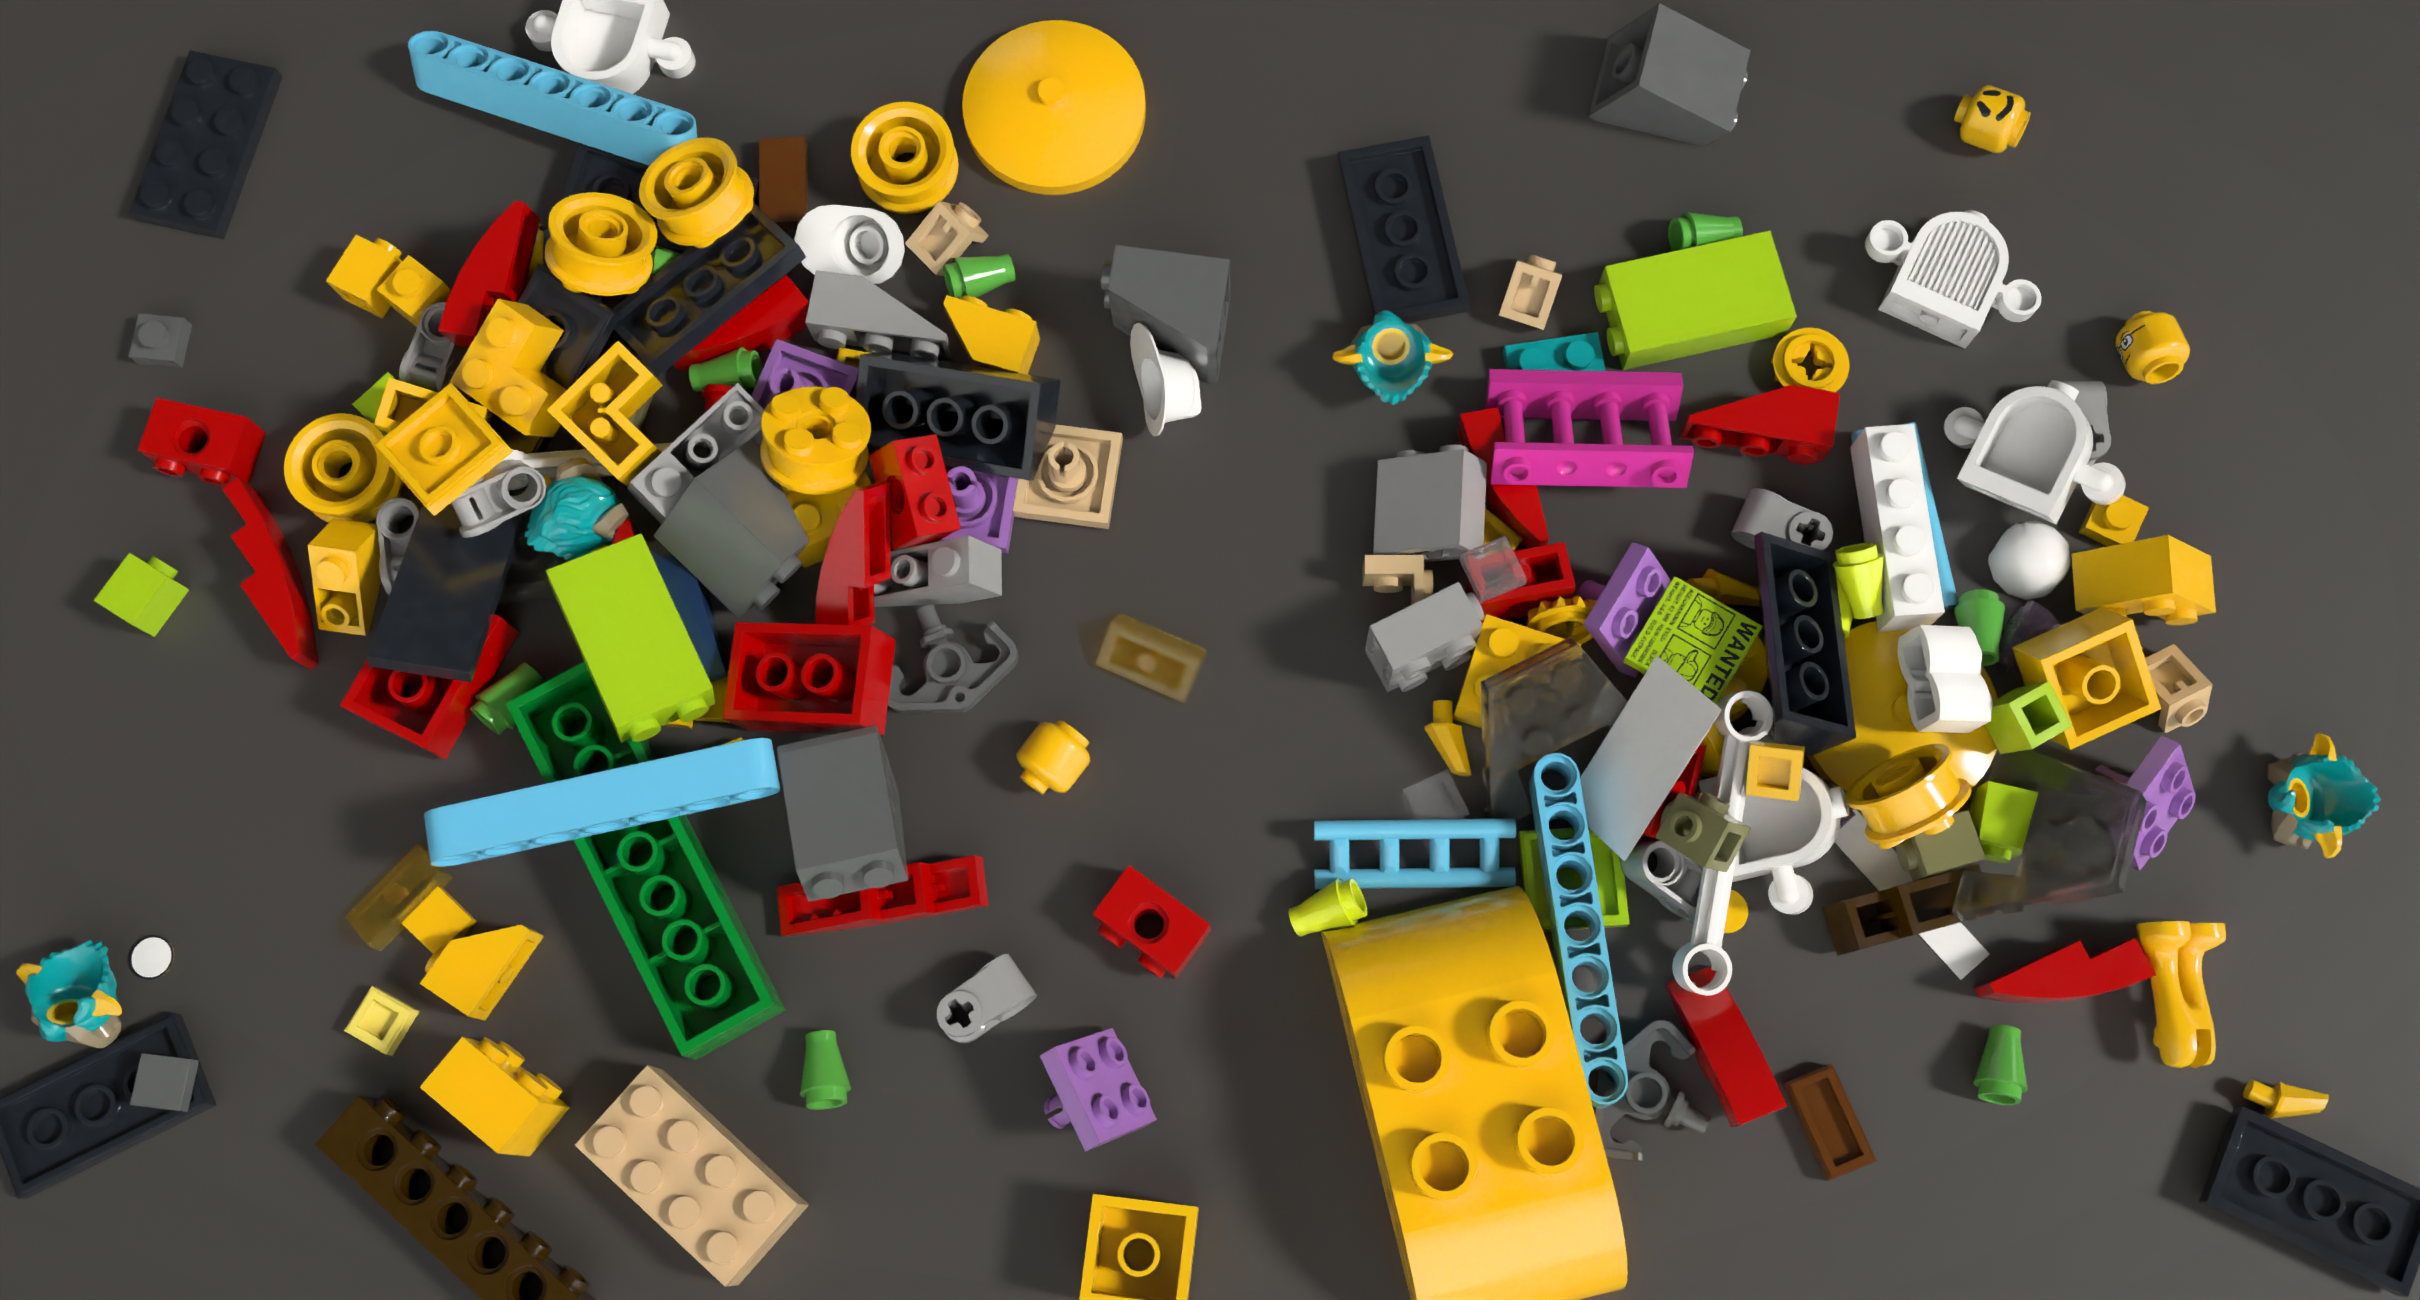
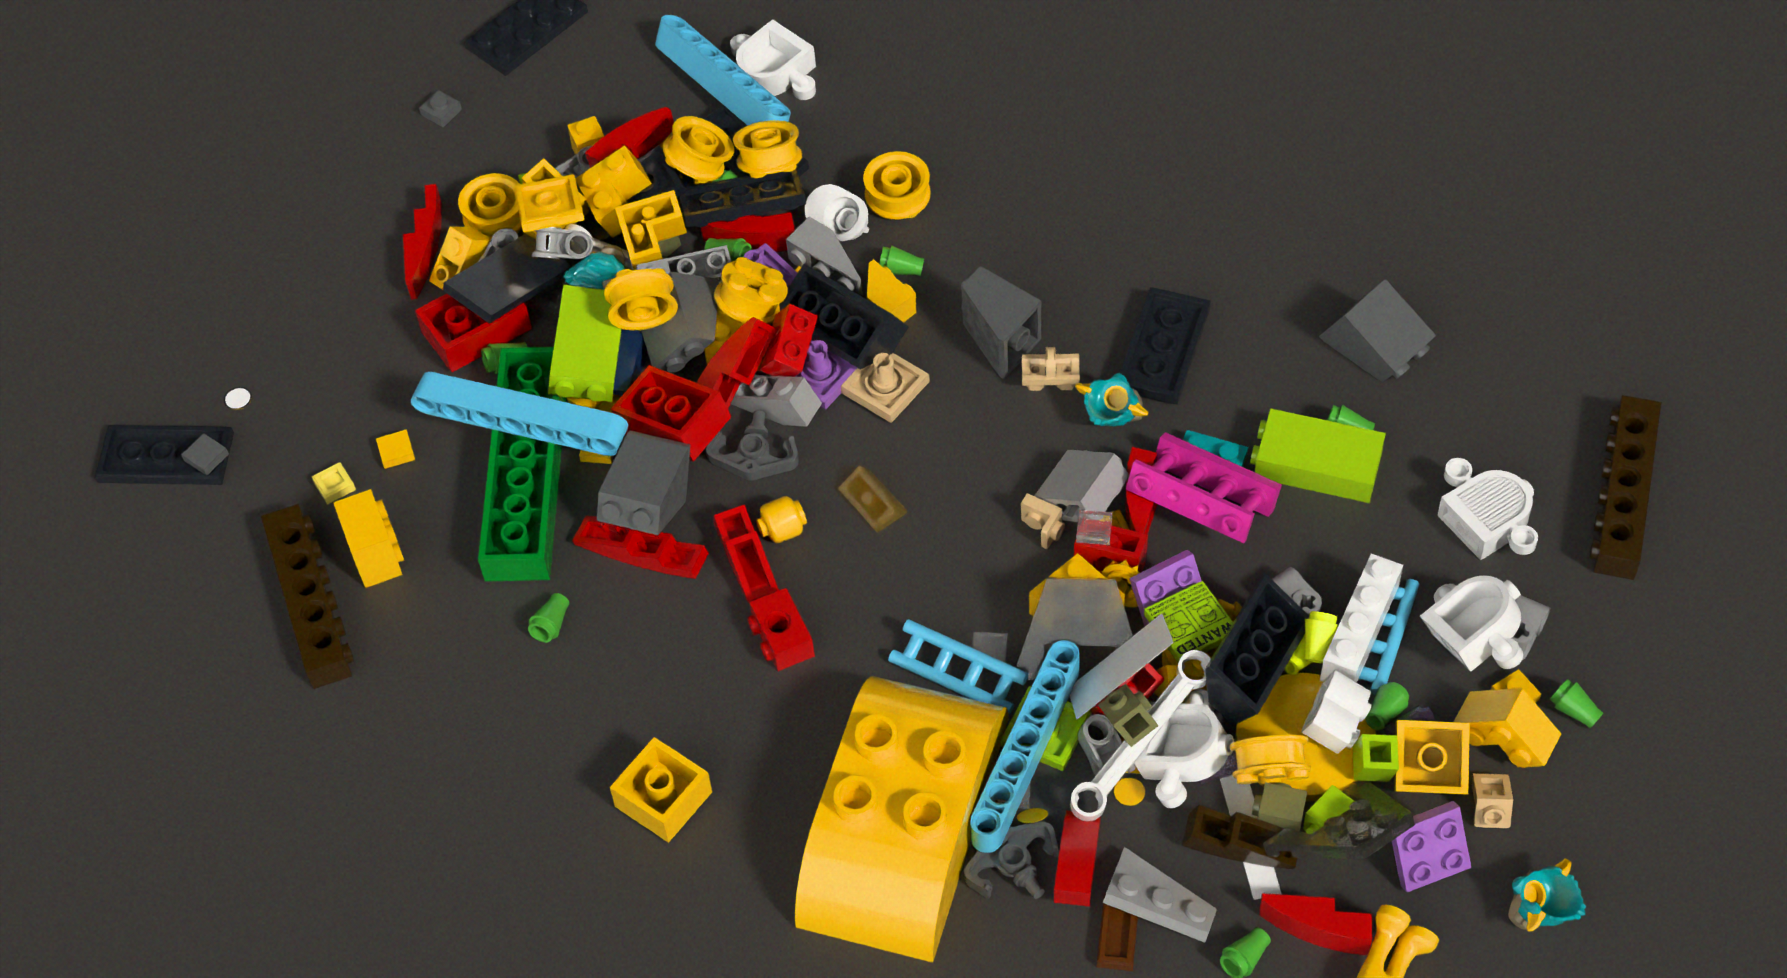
camera: 30 degrees right, 20 degrees down
teal hair [16,940,122,1048] -> none
lime brick [94,553,189,637] -> none
red brick [138,397,266,487] -> none
yellow brick [326,235,402,319] -> none
clear yellow slope [345,844,454,951] -> none
yellow slope [420,925,544,1021] -> none
tan brick [575,1065,809,1287] -> none
reddish brown tile [759,136,808,229] -> none
tan bracket [905,201,989,276] -> none
light grey piece [937,953,1037,1043] -> none
yellow dish [962,20,1146,195] -> none
medium lavender plate [1040,1028,1157,1152] -> none
white piece [1130,322,1201,436] -> none
neon yellow cone [1289,878,1367,937] -> none
light grey brick [1365,582,1485,692] -> none
yellow bar [1424,700,1472,777] -> none
tan bracket [1499,254,1562,330] -> none
red slope [1679,385,1840,465] -> none
yellow plate [1745,741,1805,801] -> none
yellow gear [1771,328,1850,392] -> none
yellow head [1954,85,2031,153] -> none
white hair [1988,521,2071,600] -> none
yellow head [2115,311,2190,384] -> none
none -> yellow wheel [604,268,678,330]
none -> red slope [714,504,779,603]
none -> yellow sticker [1017,808,1048,823]
none -> tan hips [1022,347,1080,391]
none -> light grey wing [1103,847,1217,943]
none -> bright green cone [1549,679,1604,729]
none -> dark brown brick [1589,395,1662,580]

